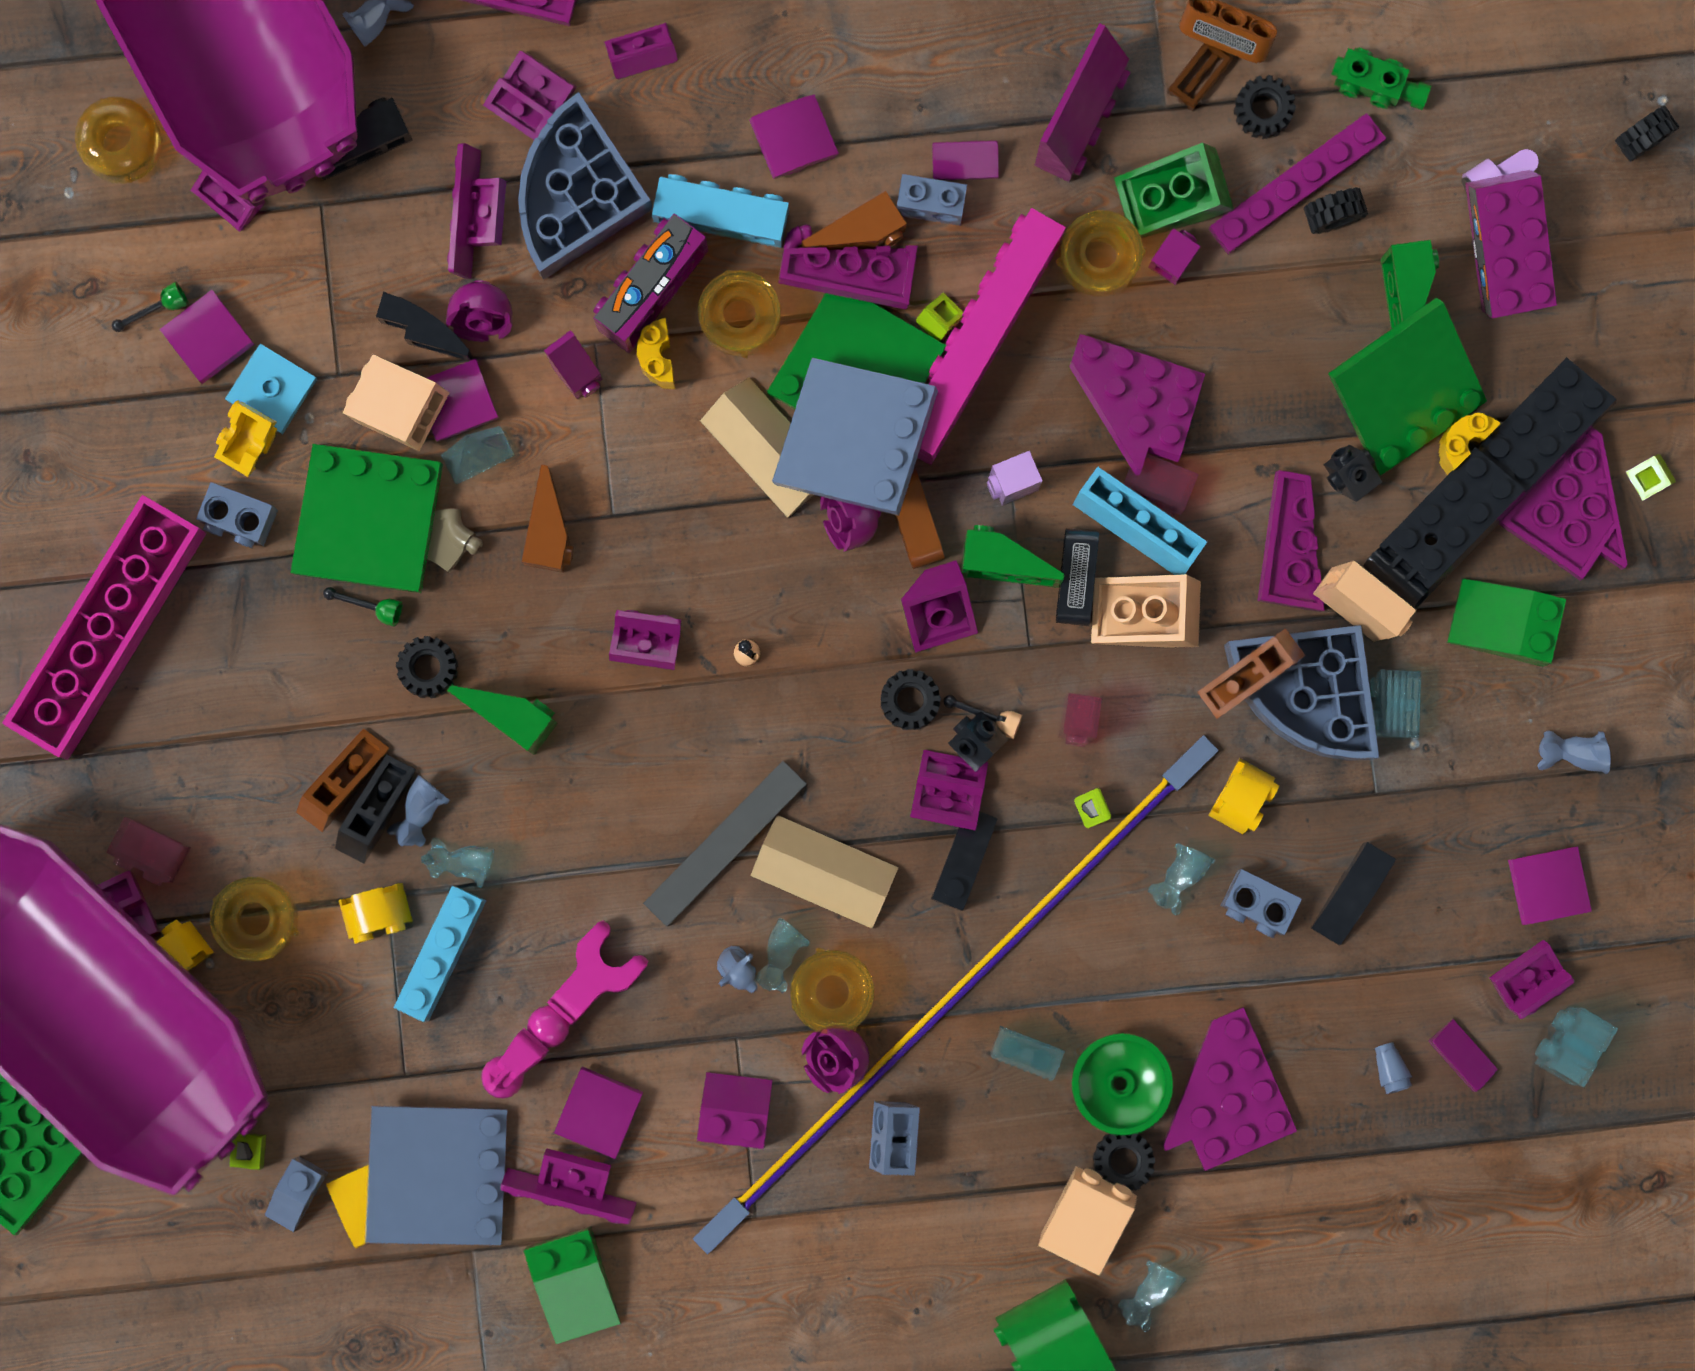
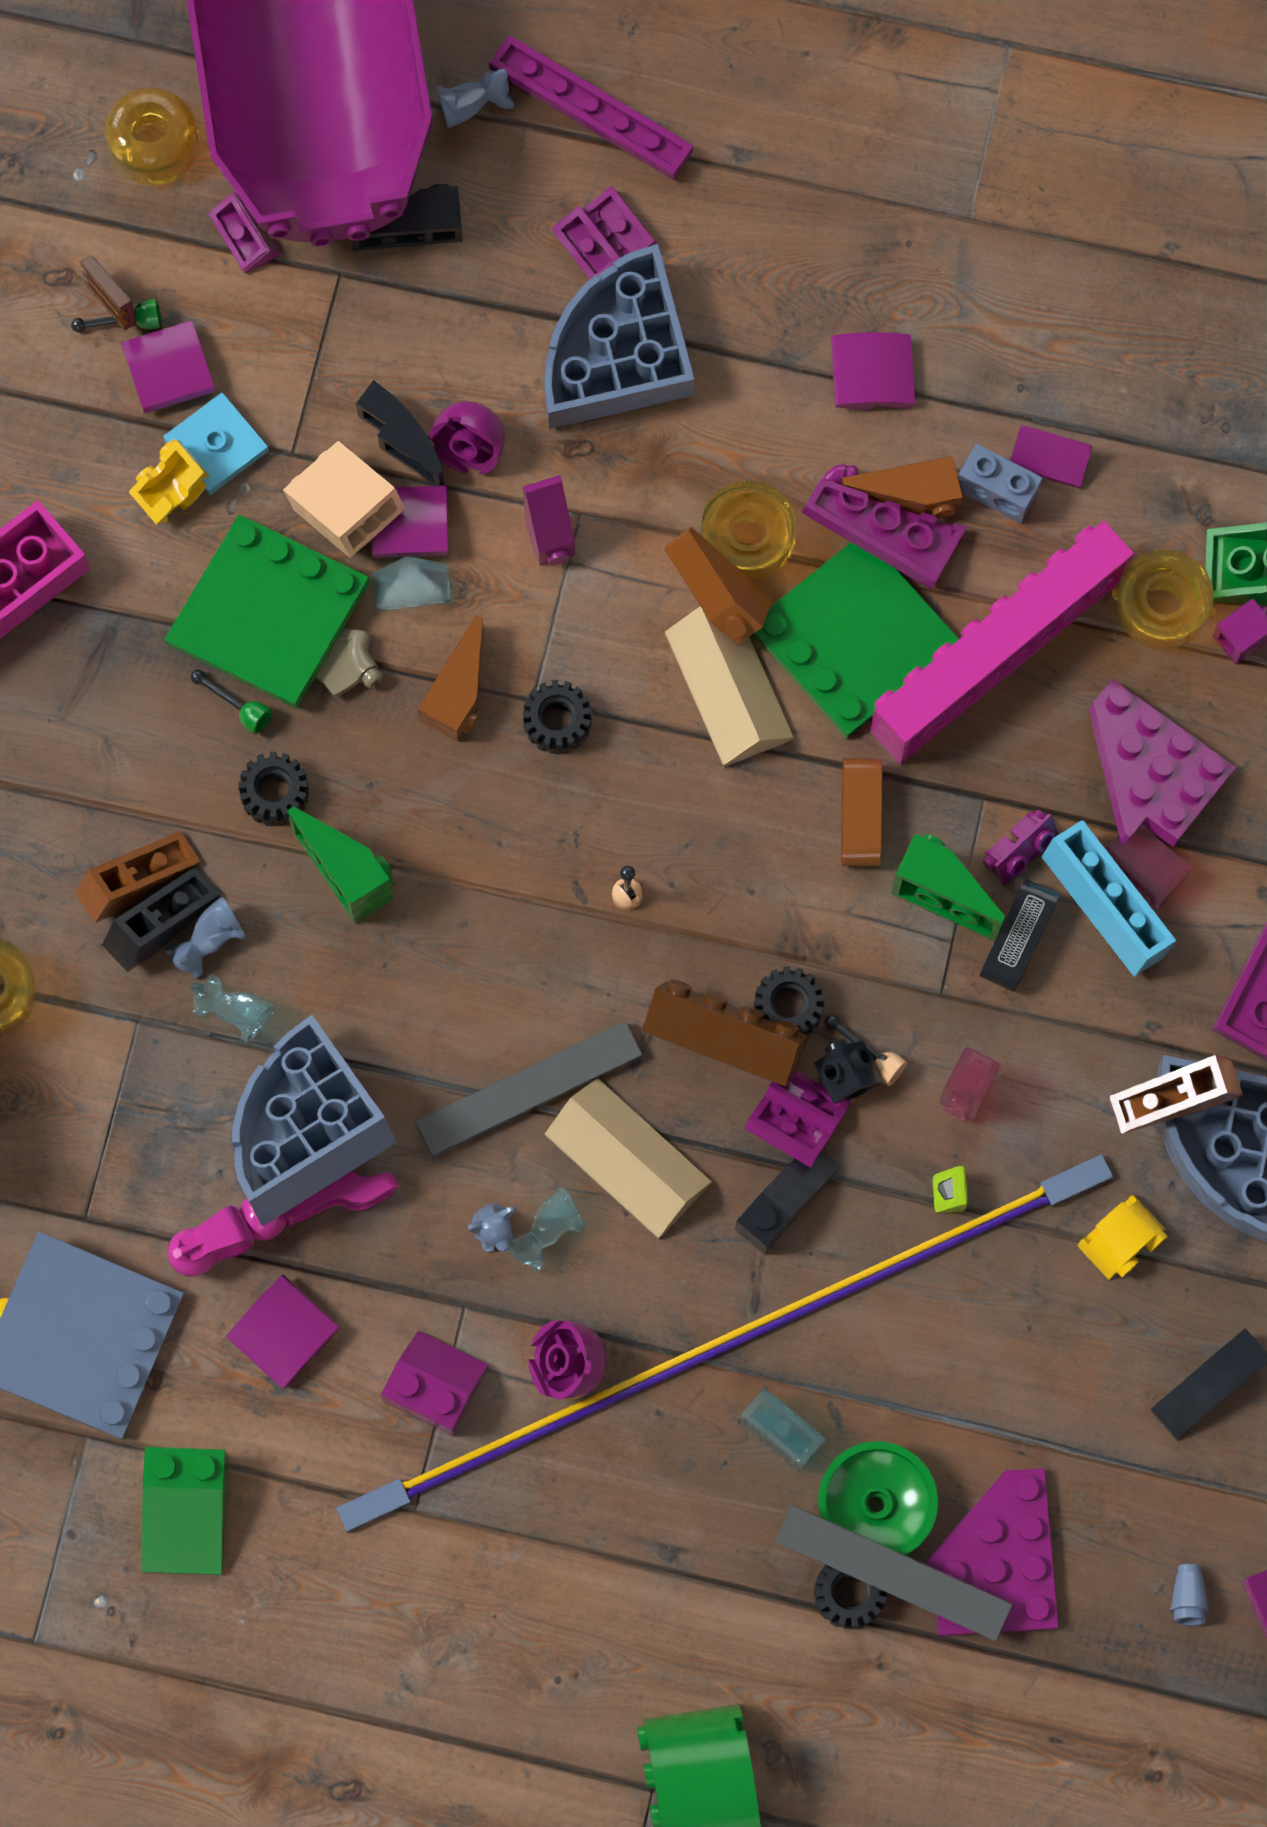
camera: 20 degrees right, 10 degrees down
sand blue brick [196,482,278,548] -> none
yellow cylinder [339,883,413,944] -> none
medium azure brick [394,886,487,1022] -> none
magenta bracket [447,143,506,279] -> none
magenta bracket [500,1148,637,1224] -> none
brick [593,213,708,354] -> none
magenta slope [604,23,677,79] -> none
magenta bracket [609,610,681,670] -> none
yellow cylinder [637,318,675,389] -> none
medium azure brick [652,174,789,248] -> none
sand blue plate [772,358,938,515] -> none
clear yellow piece [790,948,874,1034] -> none
magenta cylinder [820,497,881,552] -> none
sand blue brick [869,1101,920,1175] -> none
magenta slope [901,560,978,653] -> none
lime slope [916,292,963,341] -> none
lavender brick [986,451,1042,506] -> none
magenta slope [1034,23,1131,182] -> none
light nougat brick [1038,1166,1137,1275] -> none
light nougat slope [1091,575,1201,648] -> none
clear light blue animal [1118,1260,1187,1332] -> none
clear light blue animal [1148,843,1216,916] -> none
sand blue brick [1220,869,1302,938] -> none
none -> reddish brown tile [80,255,136,331]
none -> sand blue brick [232,1015,397,1227]
none -> black tyre [523,680,592,754]
none -> reddish brown brick [642,980,809,1086]
none -> dark orange slope [664,527,772,645]
none -> dark grey tile [775,1504,1012,1641]
none -> magenta hinge [982,810,1059,886]

